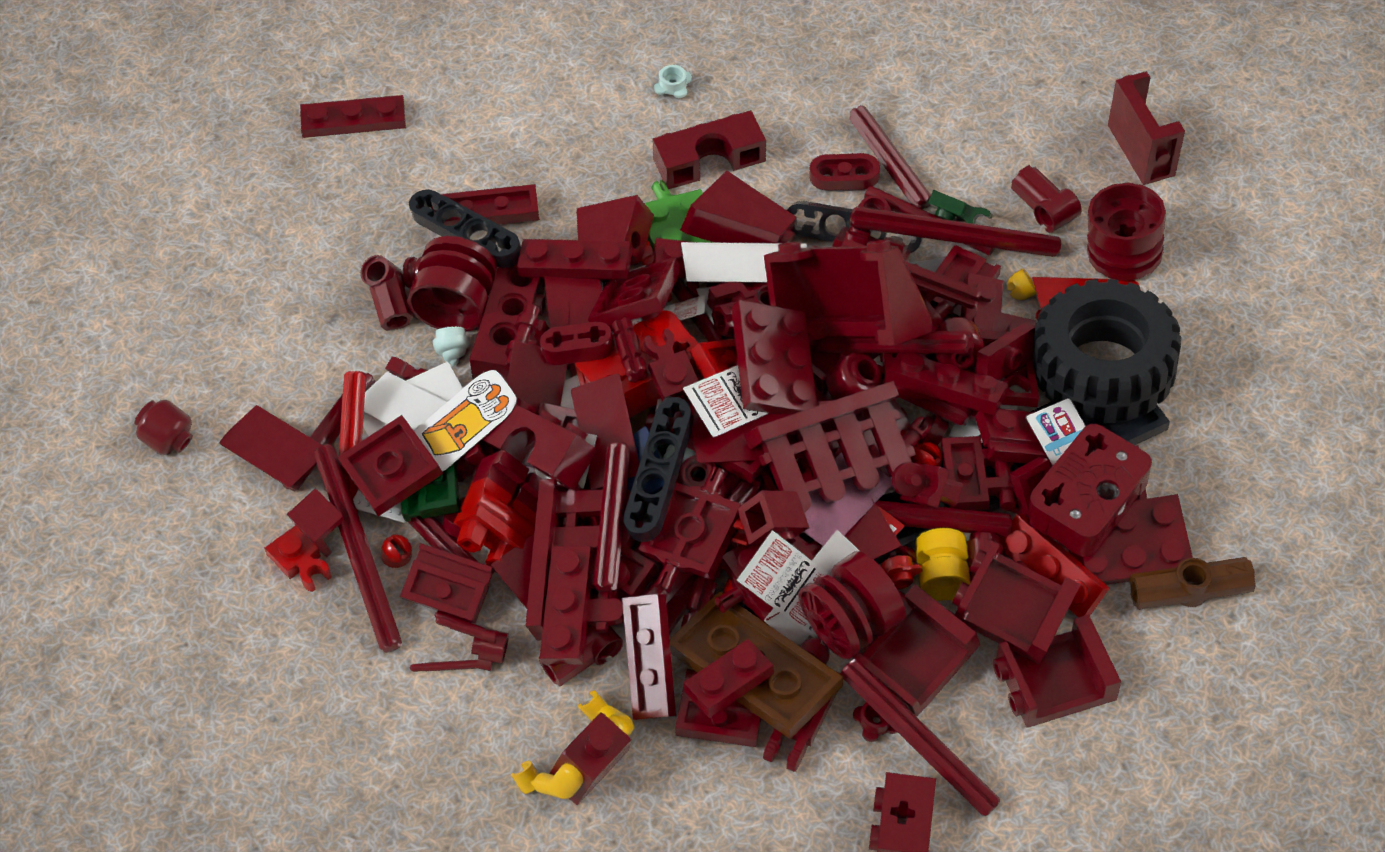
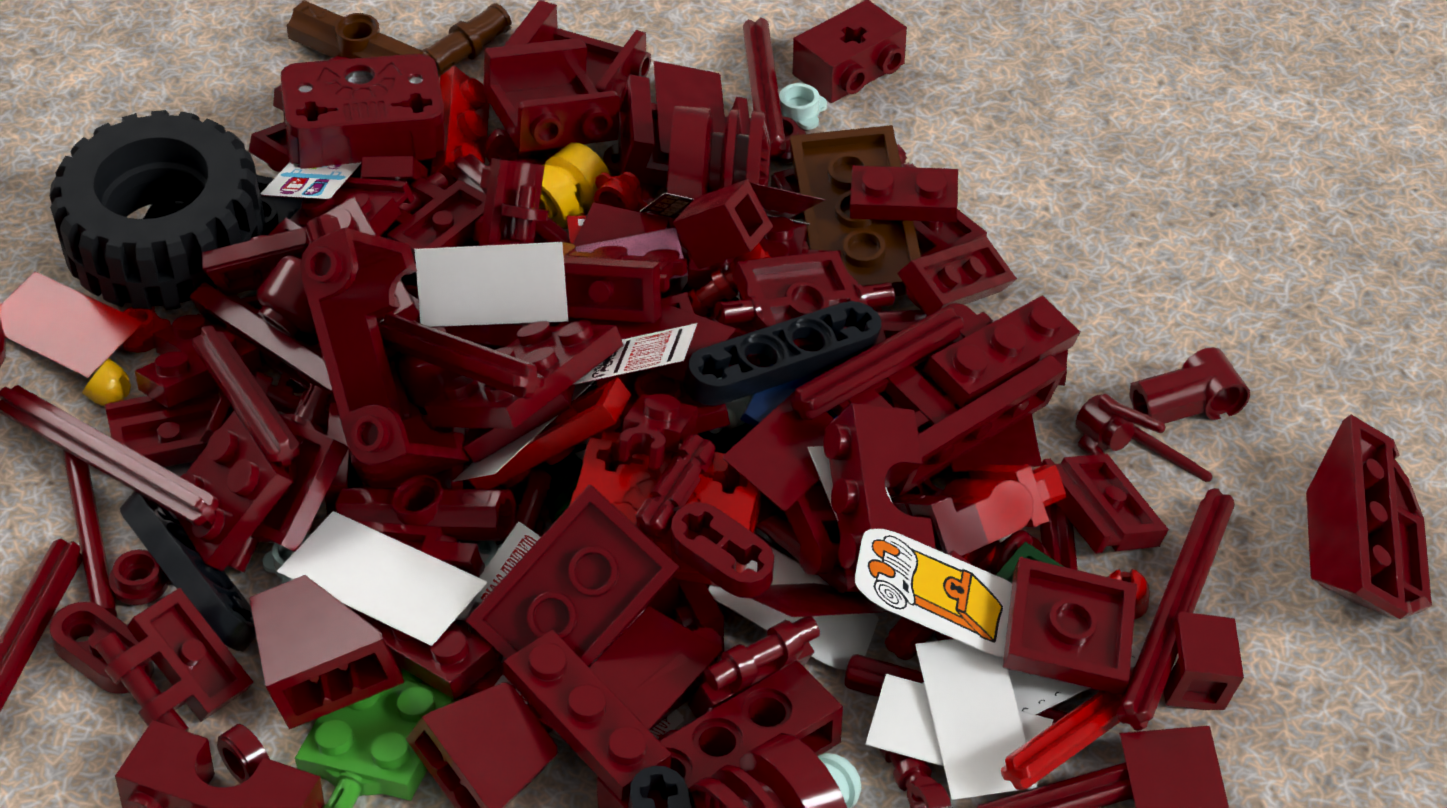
camera: 140 degrees left, 10 degrees down
red plate [264,526,332,592] -> none
torso [511,690,634,805] -> none
dark green plate [928,190,993,224] -> none
none -> dark red plate [95,588,254,731]
none -> dark red tile [217,724,270,784]
none -> dark red axle [378,313,544,399]
none -> white sticker [415,242,568,327]
none -> reddish brown pin [422,3,512,77]
none -> dark red sticker [653,61,726,154]
none -> light aqua plate [779,83,827,130]
none -> dark red piece [1129,347,1250,424]
none -> dark red wedge [1306,414,1432,619]

